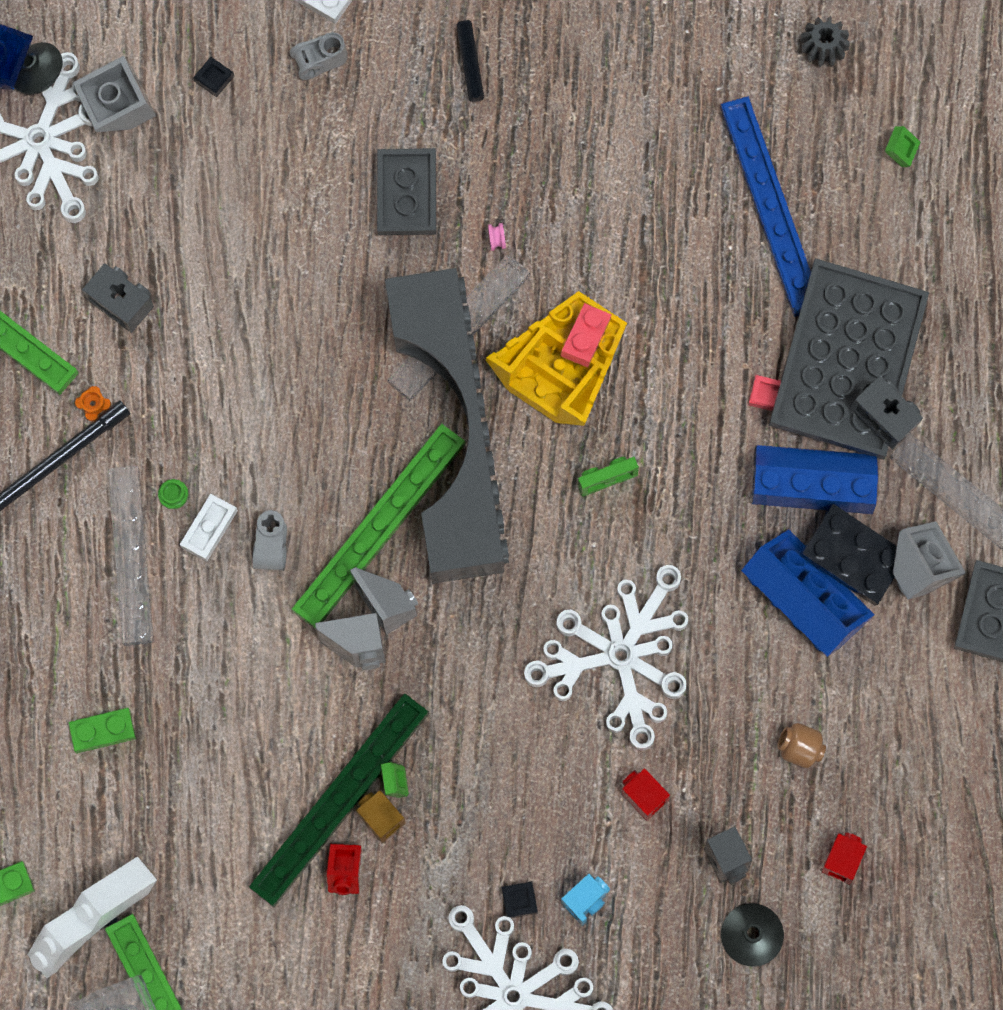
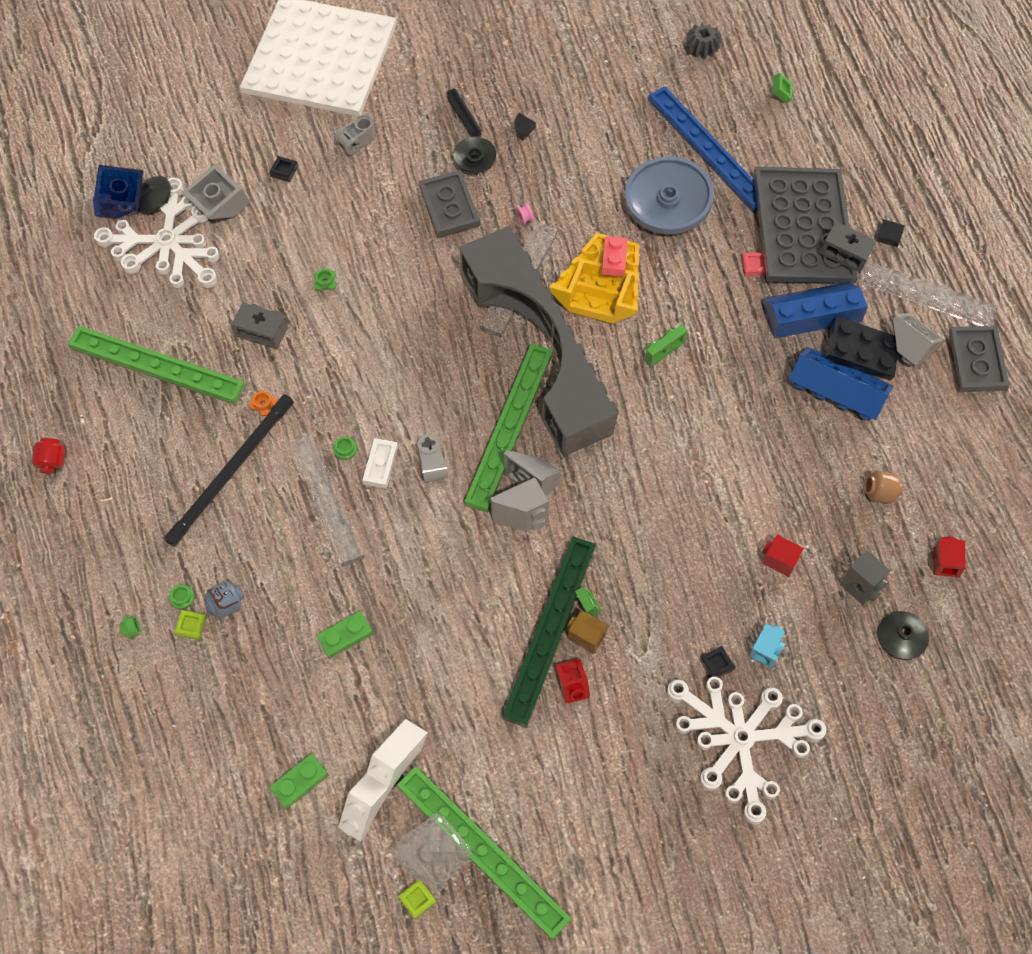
camera: 20 degrees left, 10 degrees down
white plant [524,565,688,751] -> none
none -> bright green plate [314,269,337,291]
none -> pearl dark grey dish [453,137,496,173]
none -> black tile [515,112,536,141]
none -> sand blue dish [625,156,714,234]
none -> black tile [877,219,905,247]

